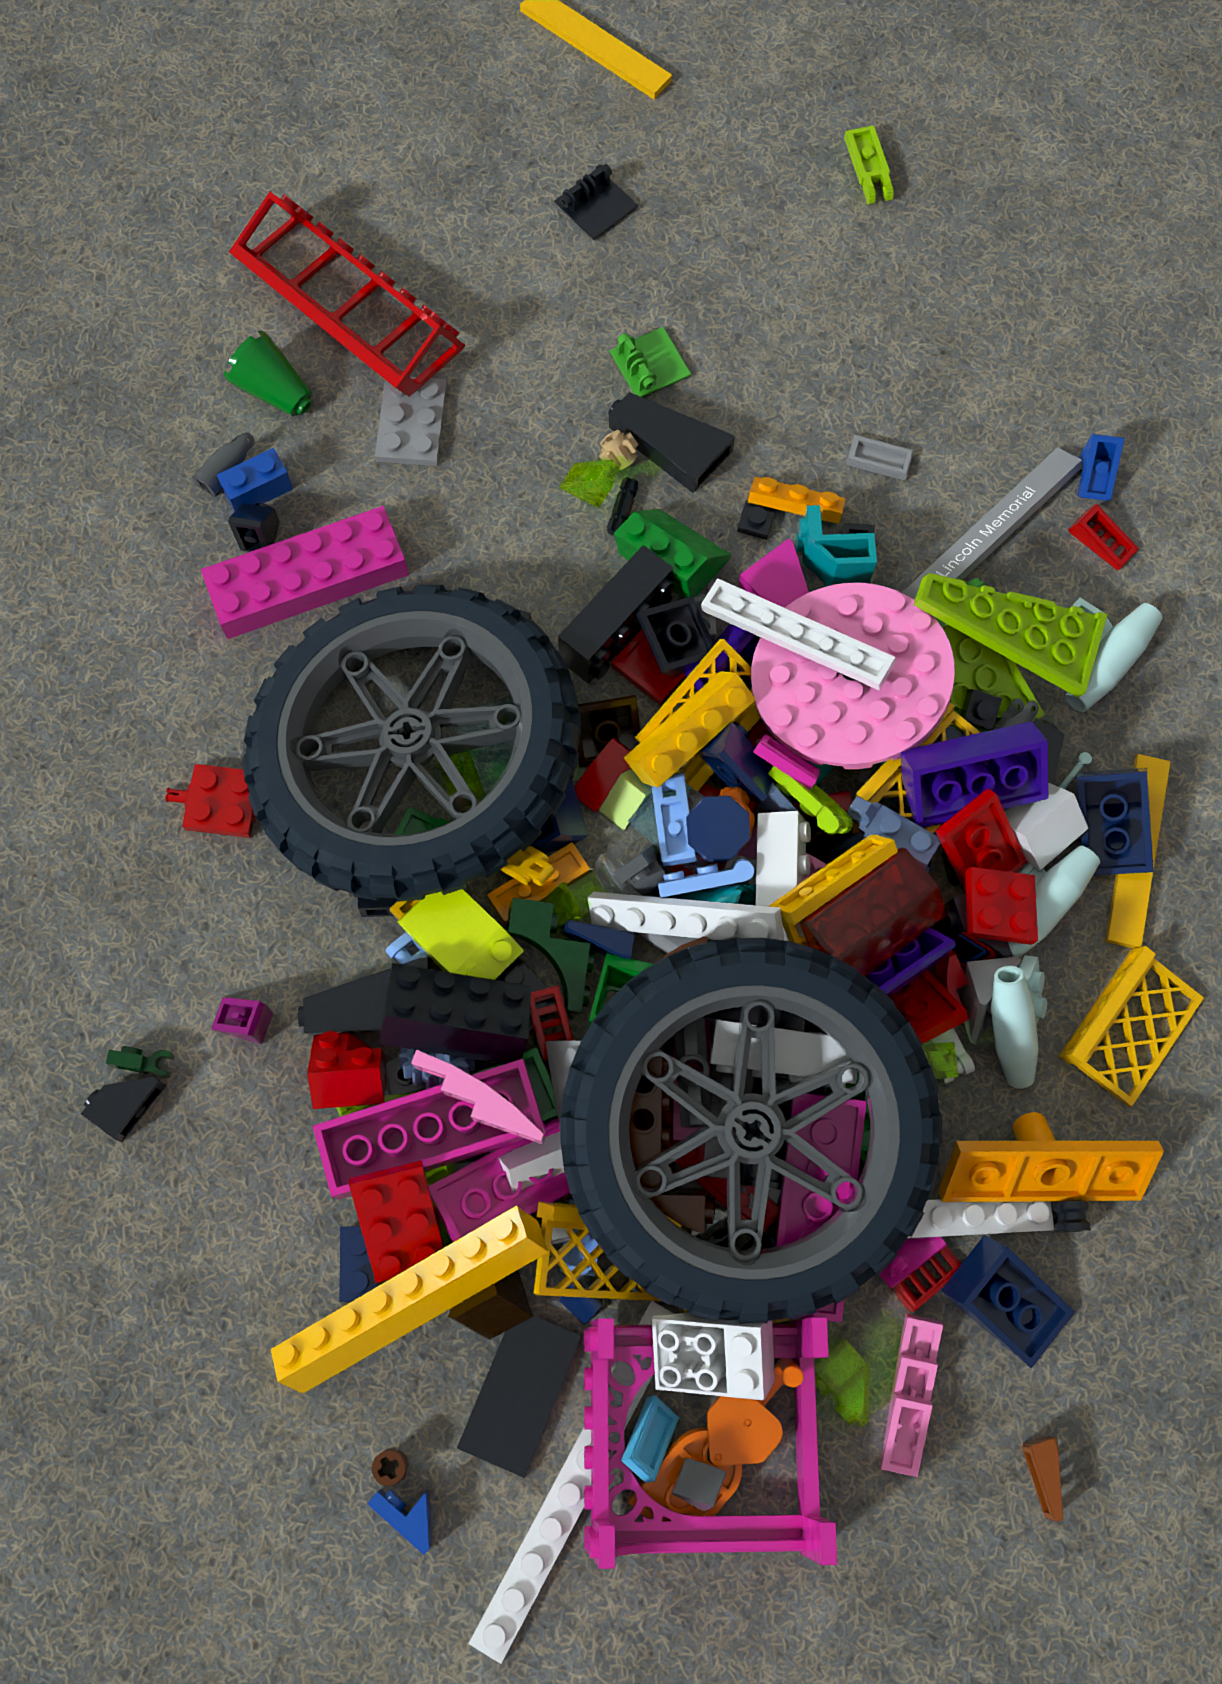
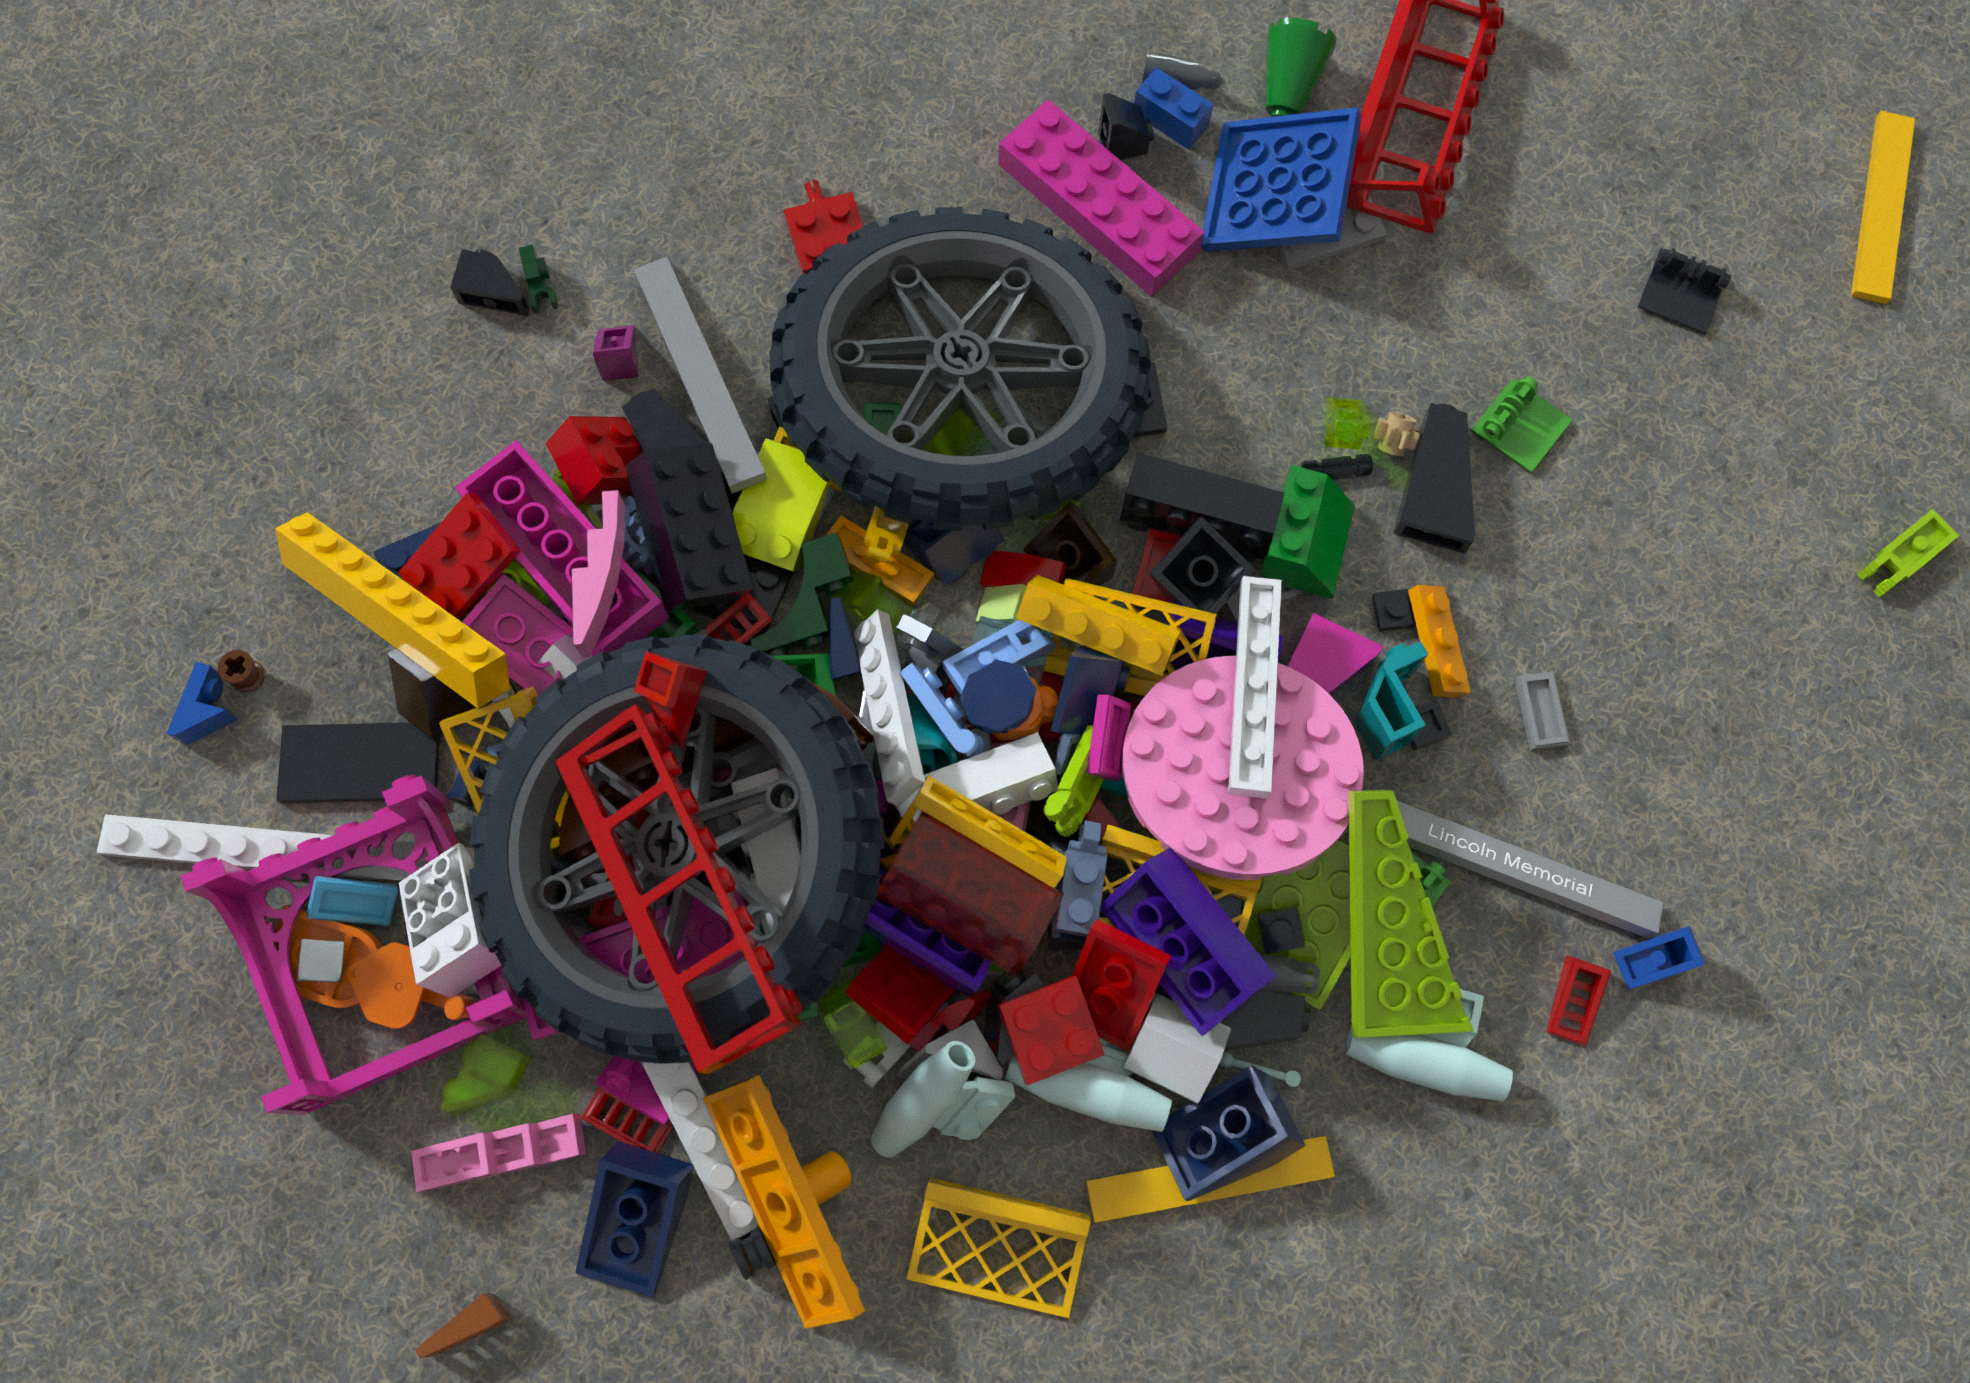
camera: 65 degrees right, 0 degrees up
none -> red window [555,704,803,1074]
none -> light grey tile [634,257,767,493]
none -> red slope [634,651,707,751]
none -> blue plate [1201,107,1362,252]

